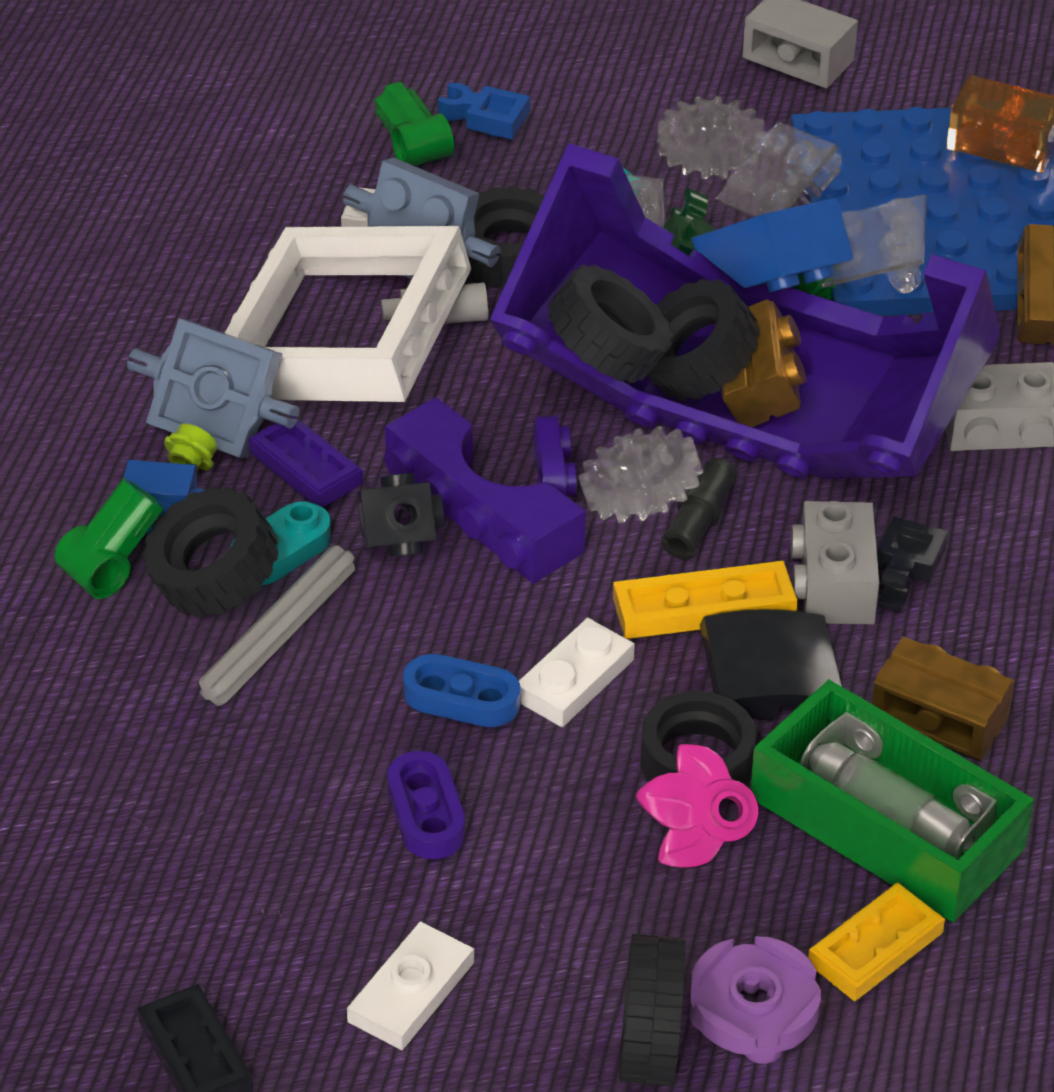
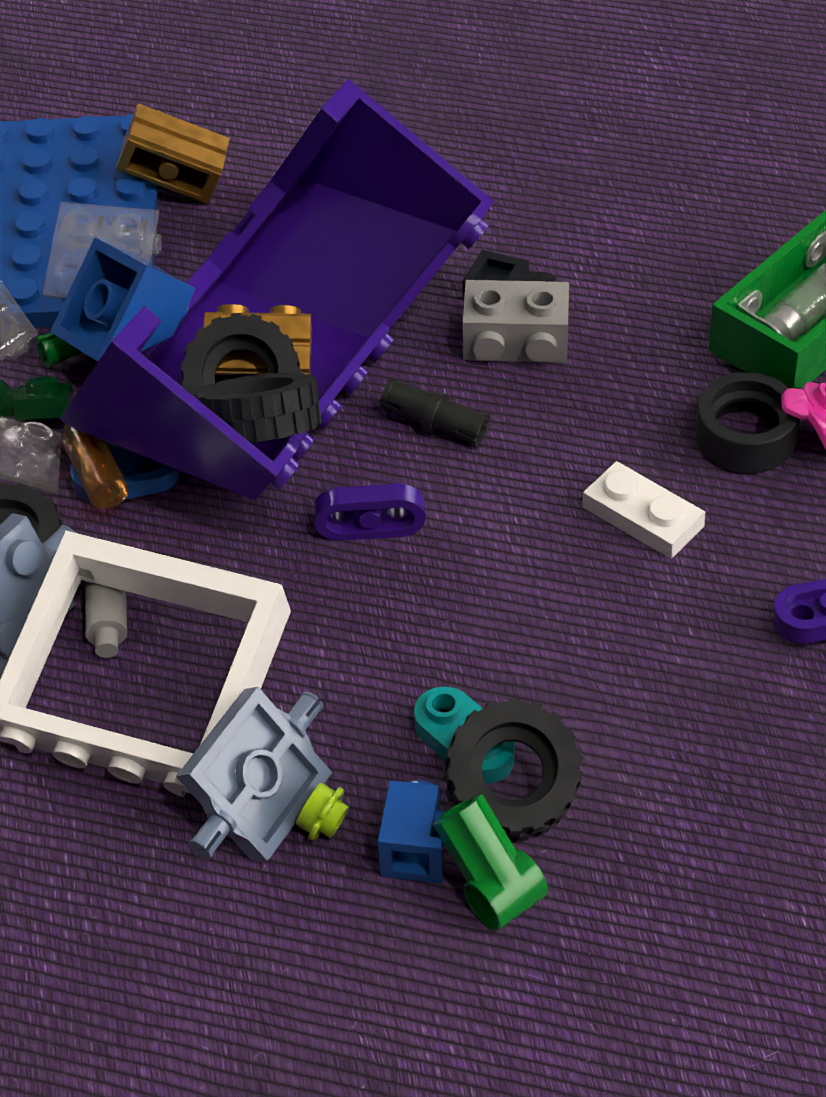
camera: 85 degrees left, 5 degrees up
light grey axle [199,545,355,706] -> none
dark purple plate [249,415,363,507] -> none
black brick [357,473,444,557] -> none
dark purple arch [384,397,586,584] -> none
blue plate [403,654,520,727] -> none
clear gear [578,426,703,523] -> none
yellow plate [613,561,797,639] -> none
black slope [699,609,842,721] -> none
pearl gold brick [871,636,1015,761] -> none

